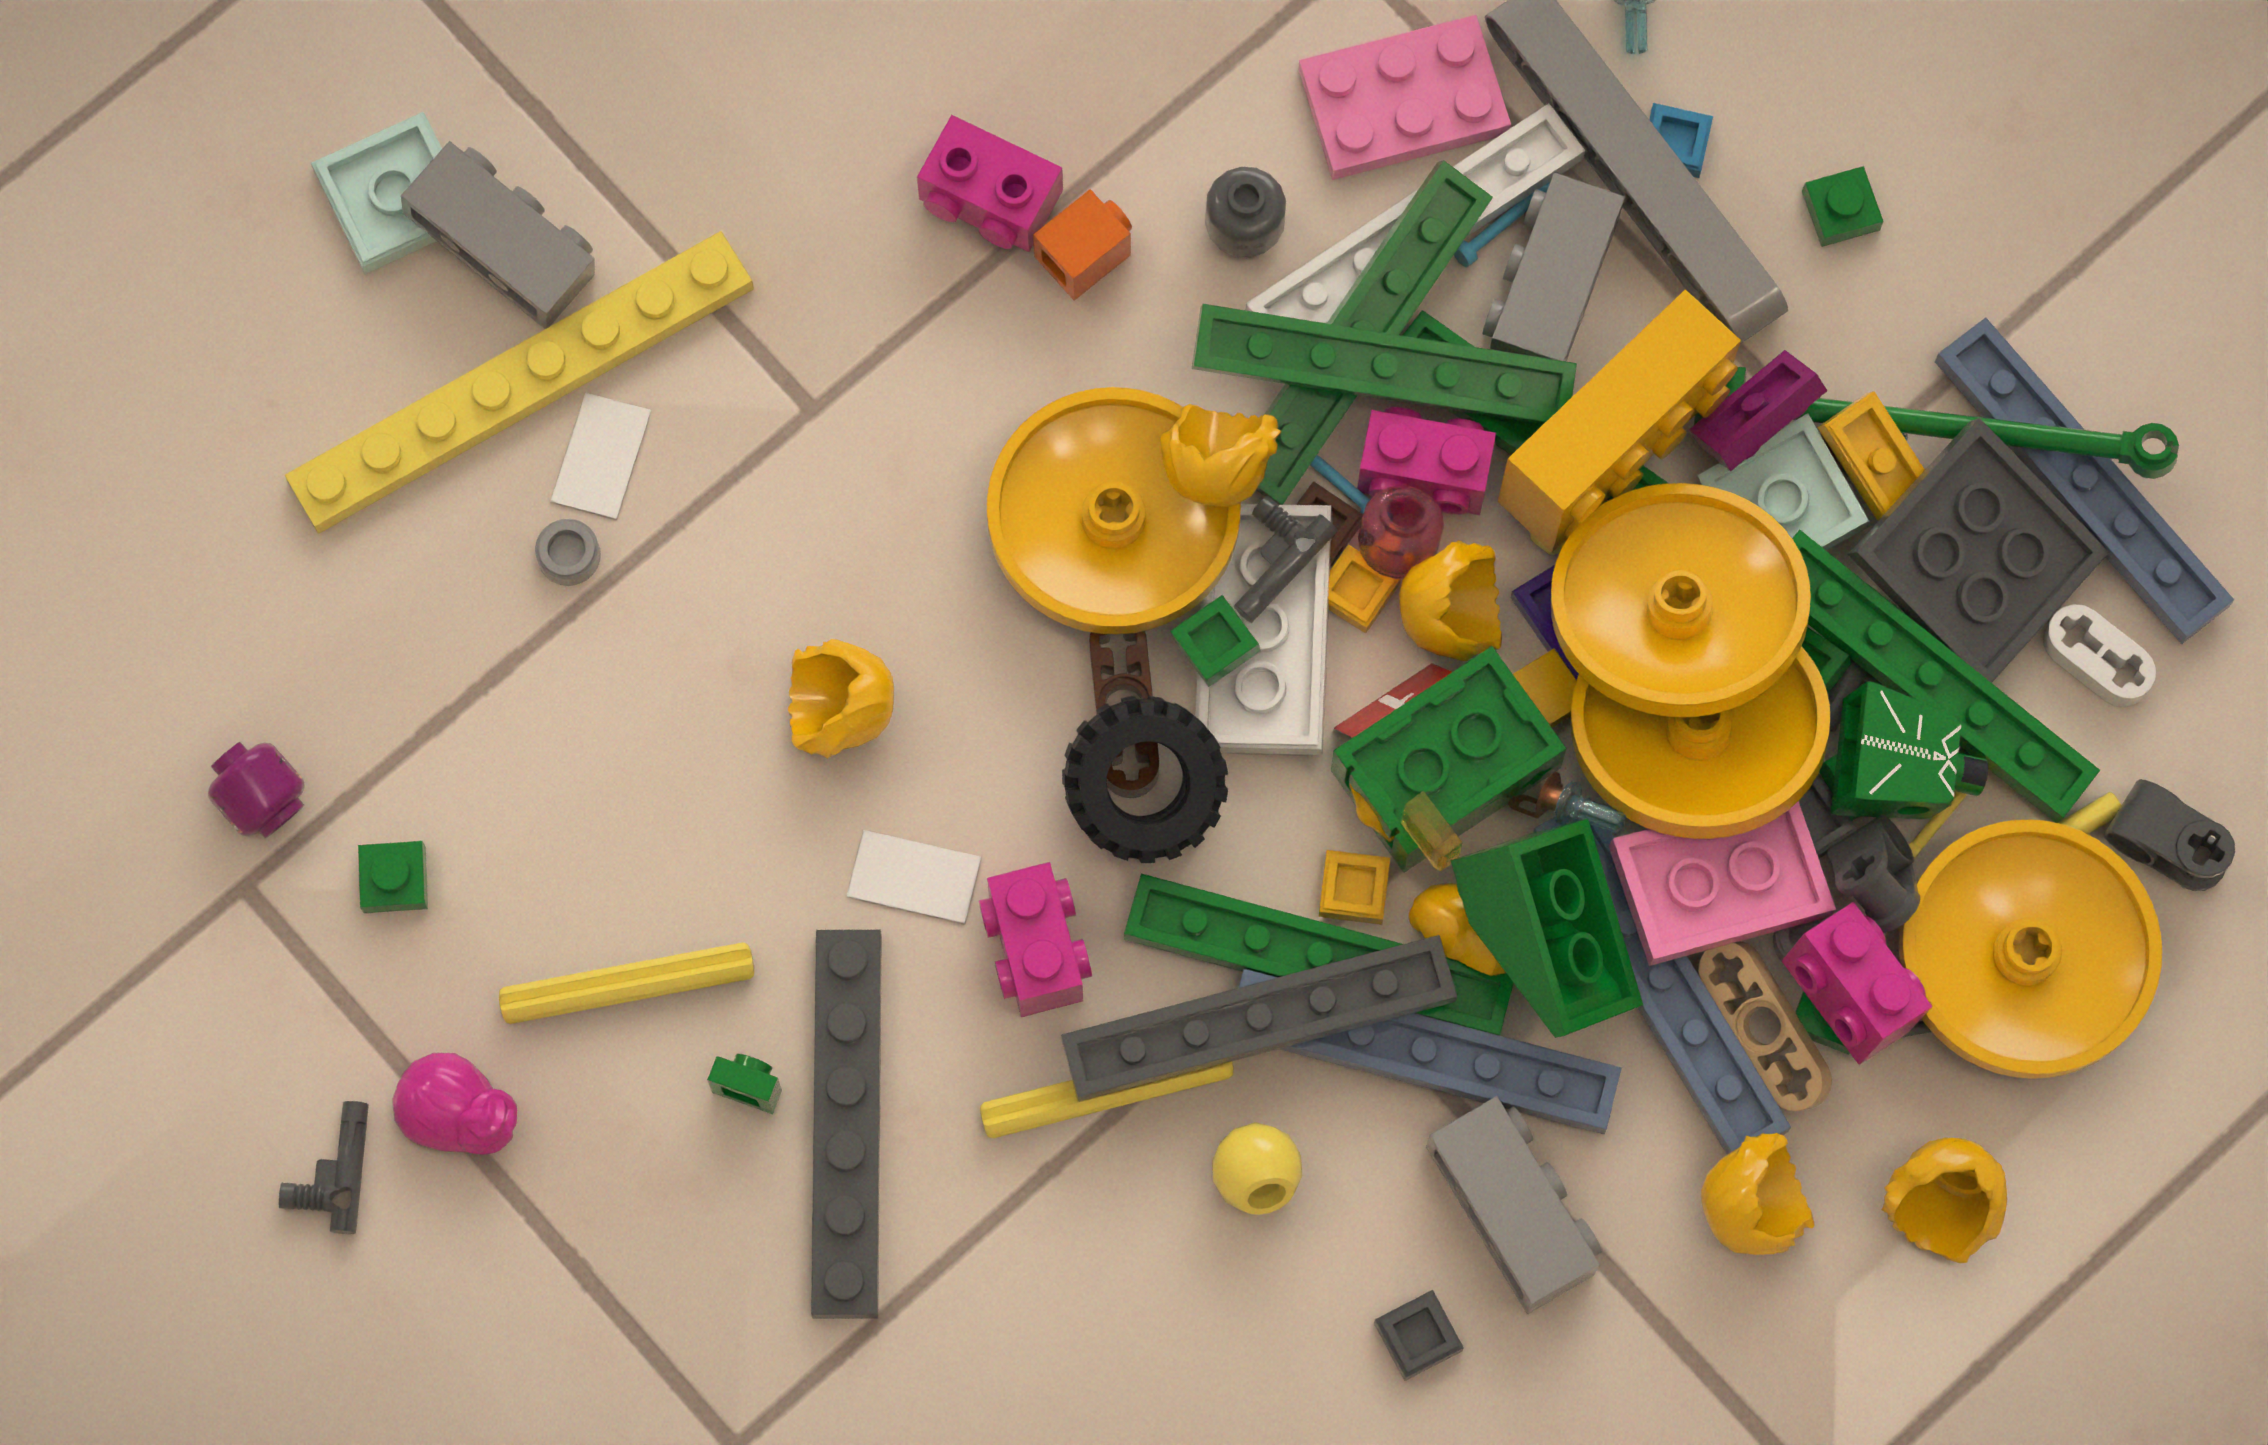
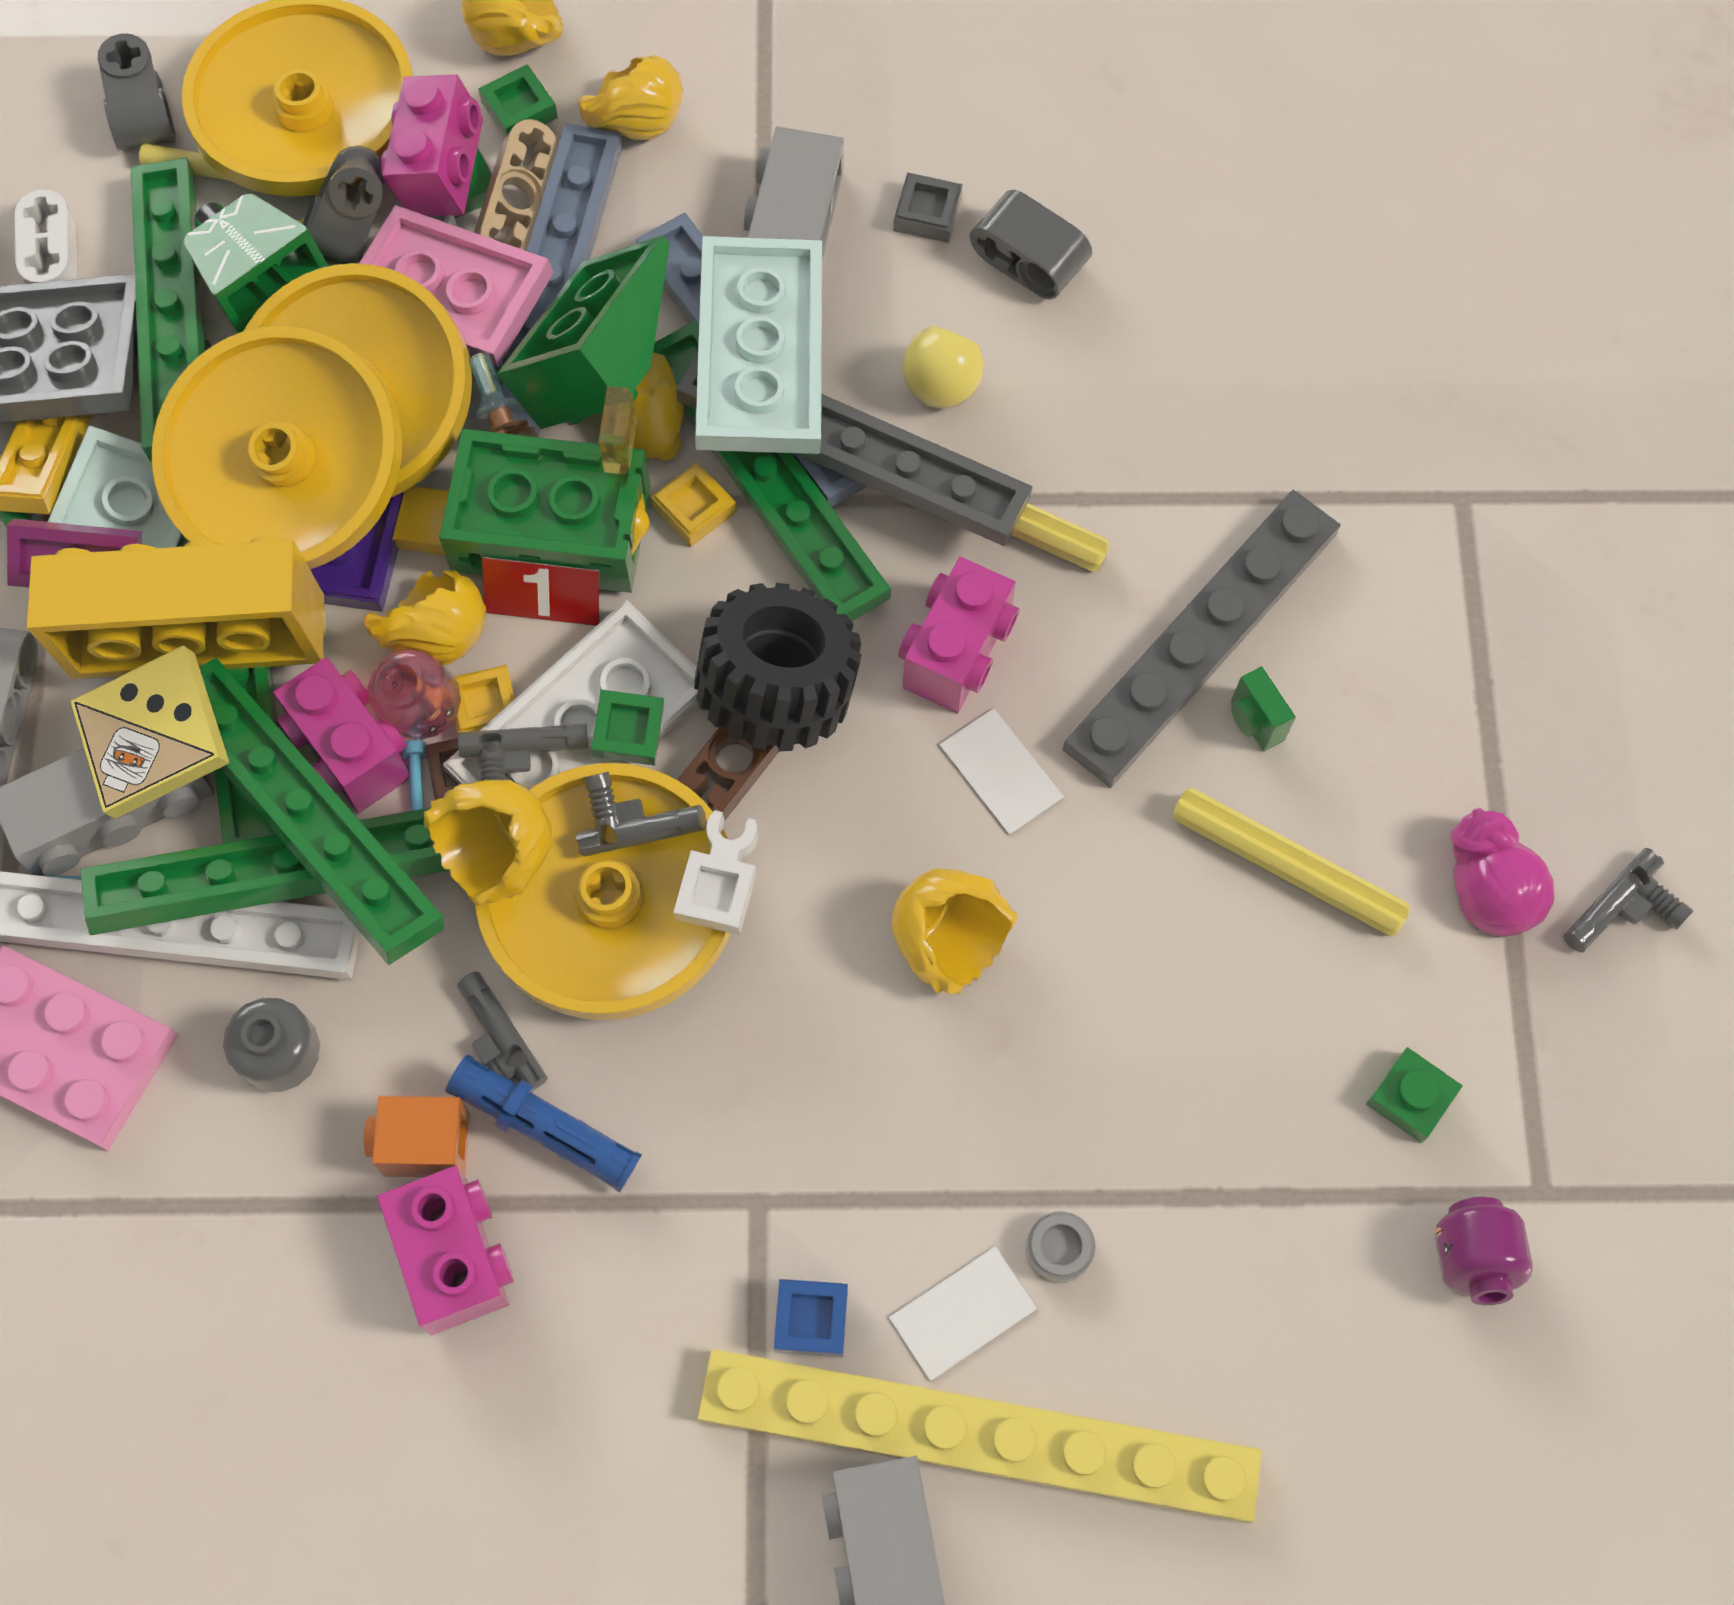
camera: 140 degrees left, 5 degrees down
none -> tile [70,645,229,819]
none -> blue pin [445,1054,642,1193]
none -> dark grey hose [457,971,548,1105]
none -> green plate [478,64,558,138]
none -> dark grey hose [576,772,707,857]
none -> white plate [673,810,758,935]
none -> light aqua plate [695,236,822,454]
none -> blue plate [774,1279,848,1357]
none -> dark grey beam [969,190,1092,300]

